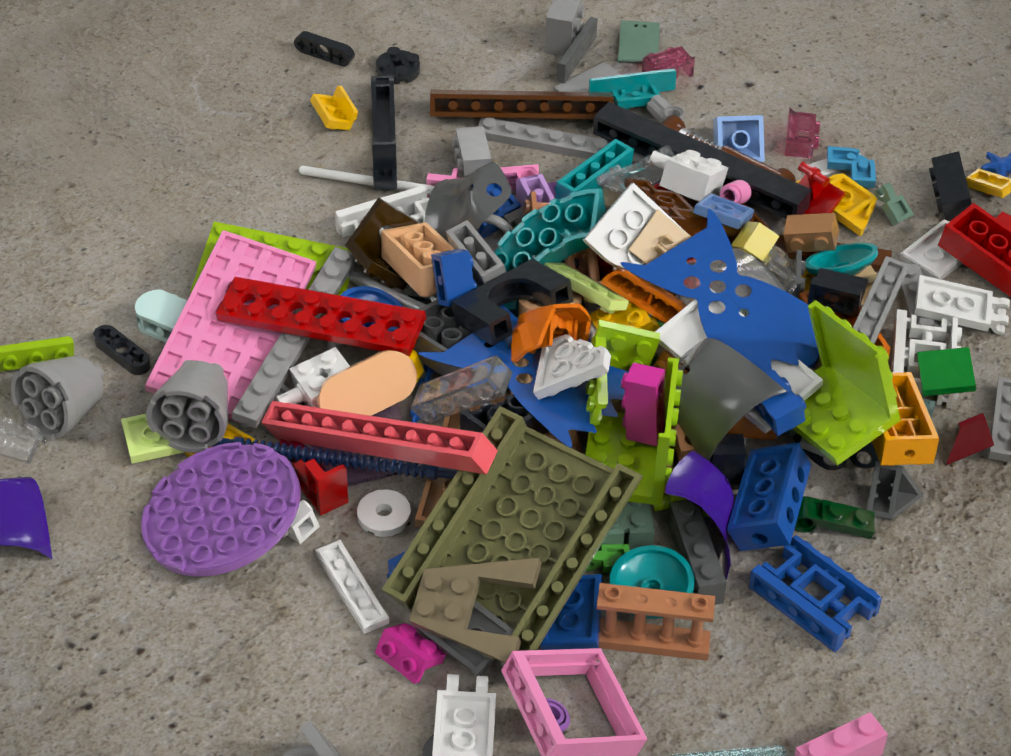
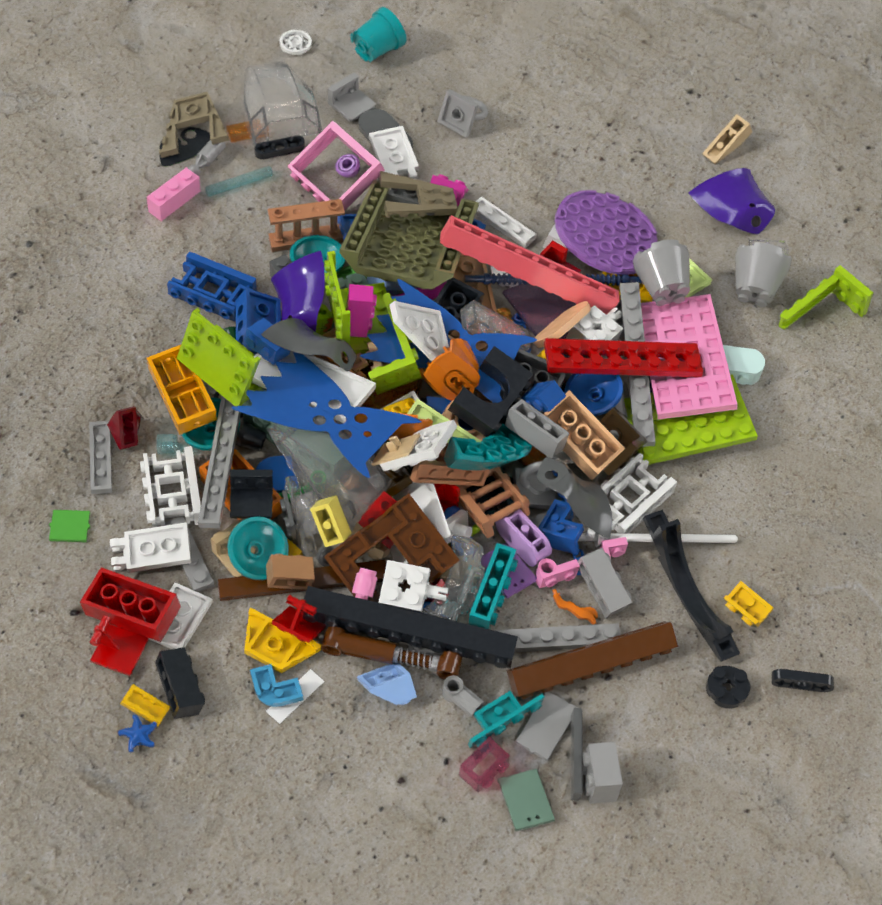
camera: 155 degrees right, 10 degrees up
black beam [93,325,151,375] -> none
medium blue tile [693,193,754,230] -> none
clear pink window [785,107,820,159] -> none
sand green plate [874,182,914,226] -> none
green tile [917,347,976,396] -> none
none -> orange hair [552,589,598,625]

